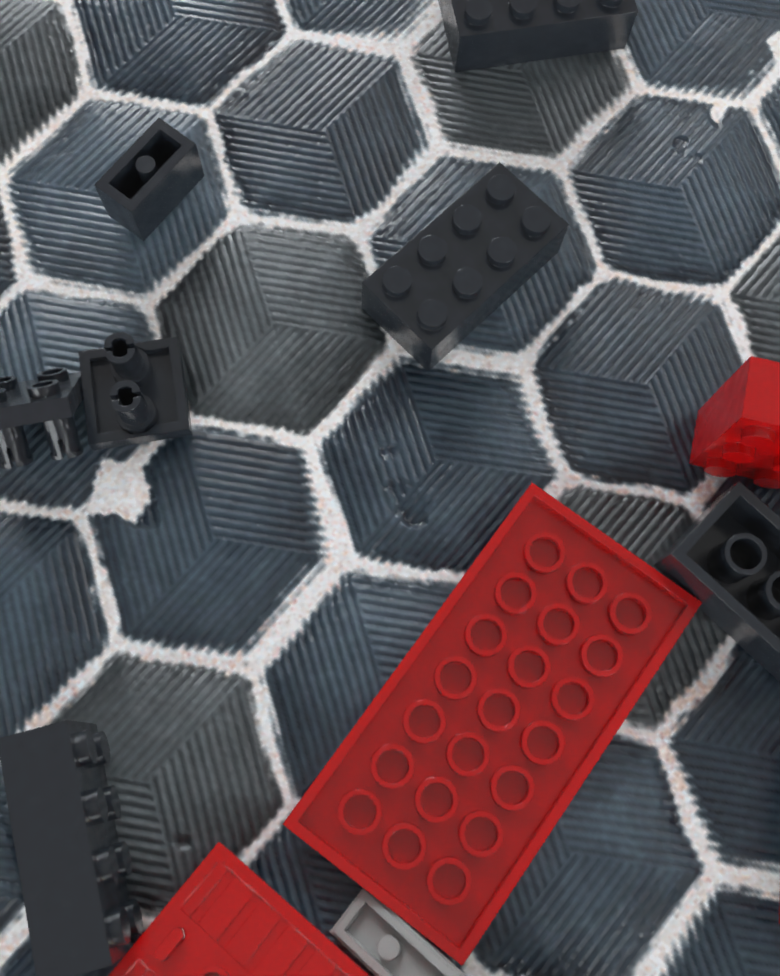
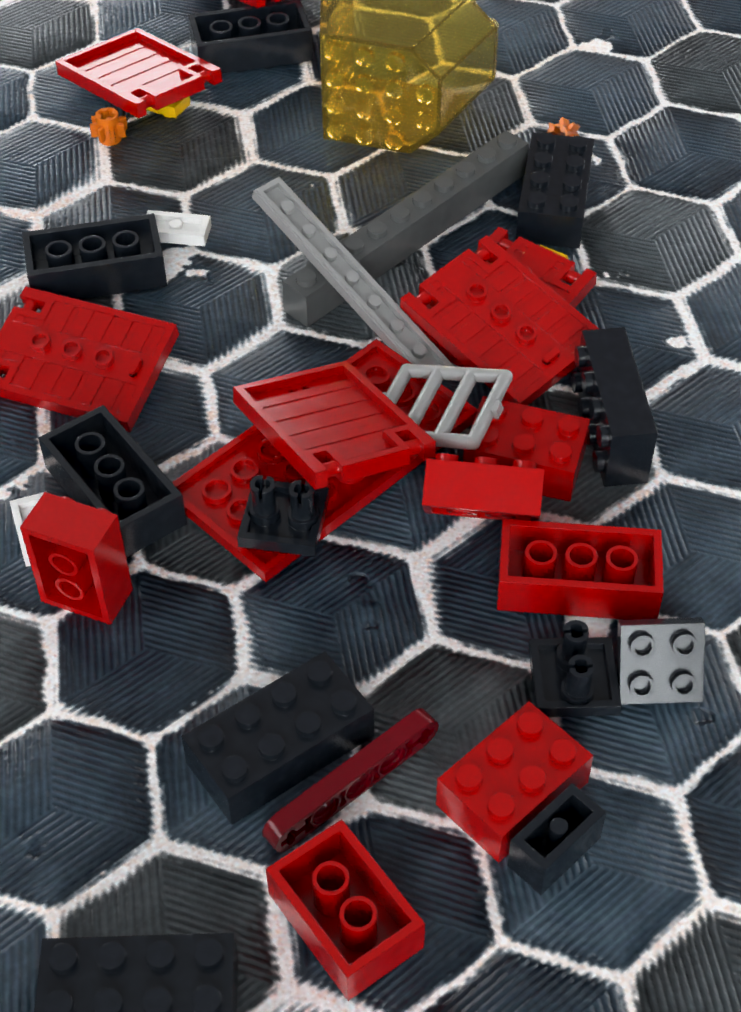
camera: 165 degrees left, 25 degrees down
none -> red door [233,360,436,490]
none -> black plate [237,475,330,557]
none -> dark red beam [262,708,439,853]
none -> red brick [266,819,425,1001]
none -> light grey bar [382,363,513,450]
none -> red brick [422,453,545,521]
none -> red brick [436,701,594,863]
none -> red brick [463,396,591,502]
none -> red brick [497,519,664,620]

